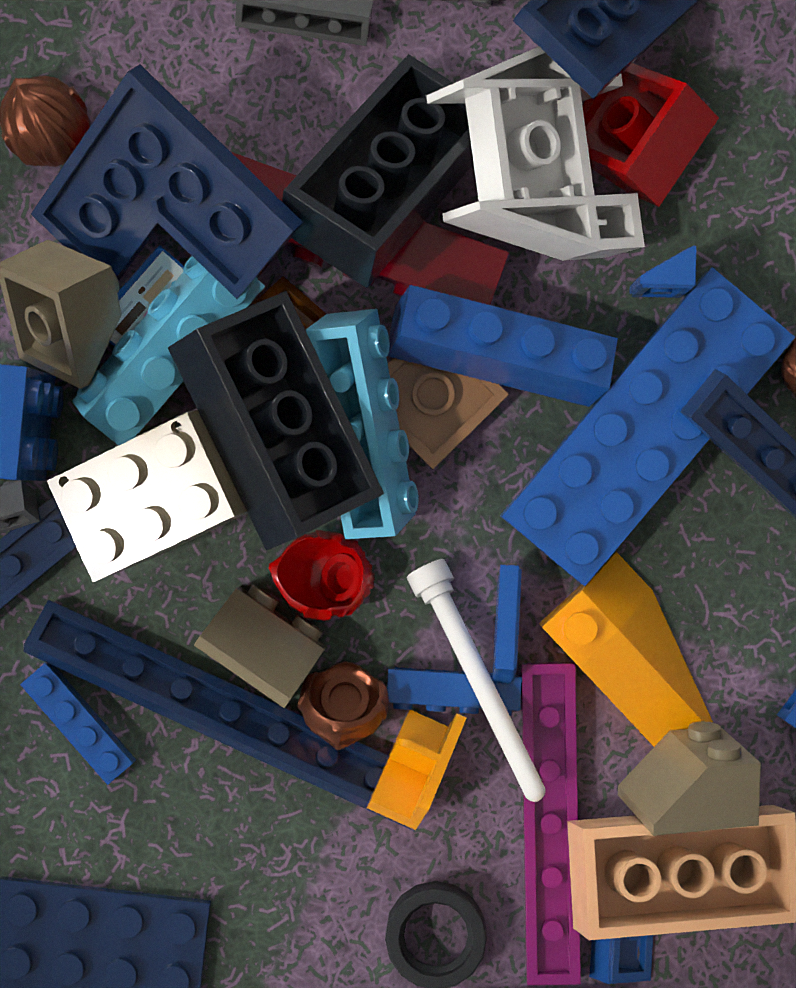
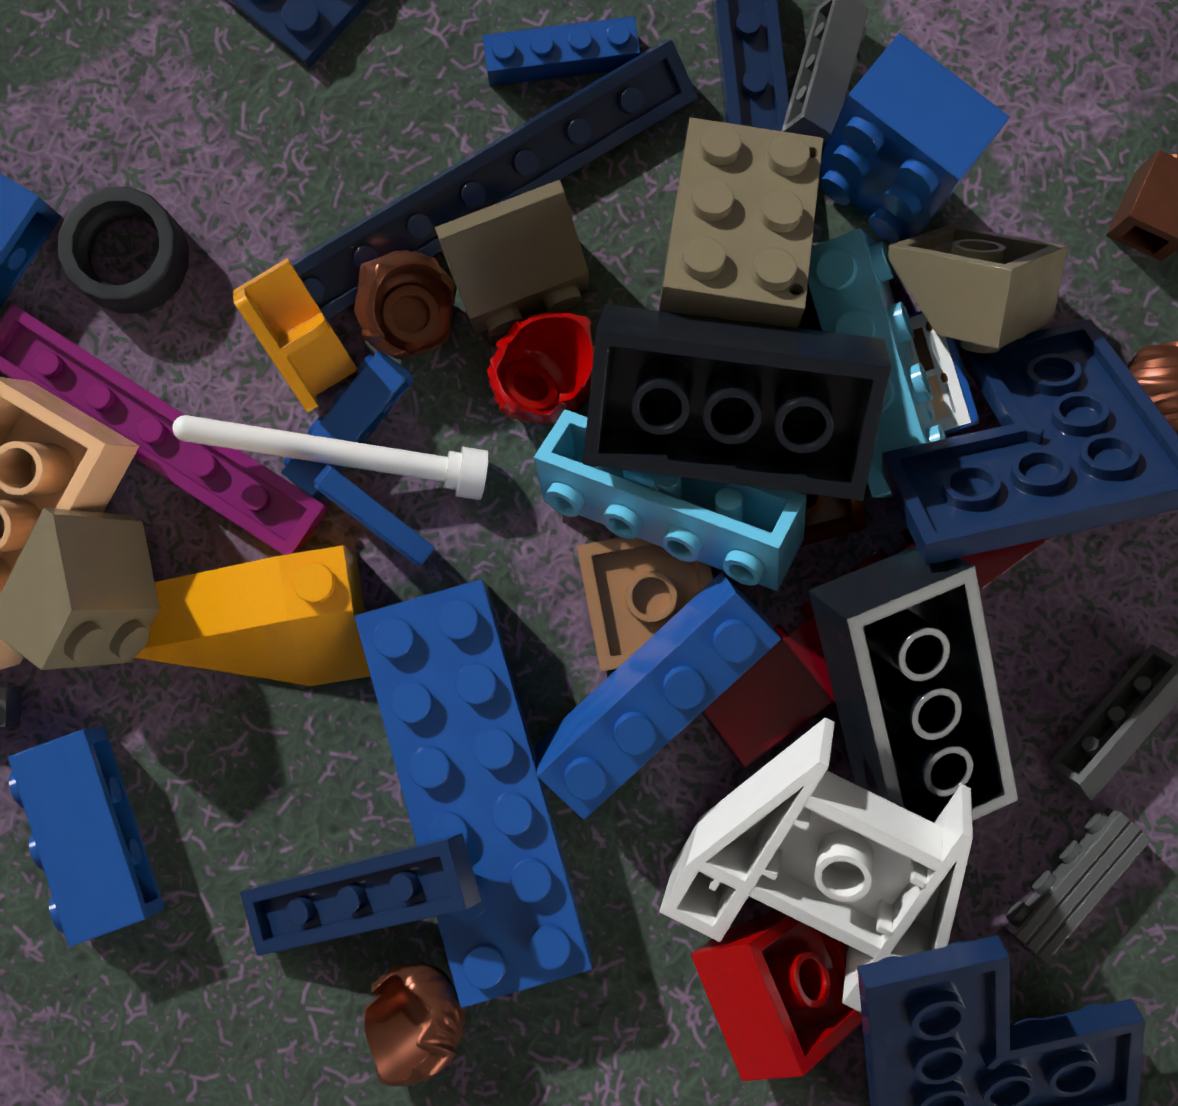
camera: 120 degrees right, 5 degrees down
blue slope [629,245,696,298] -> none

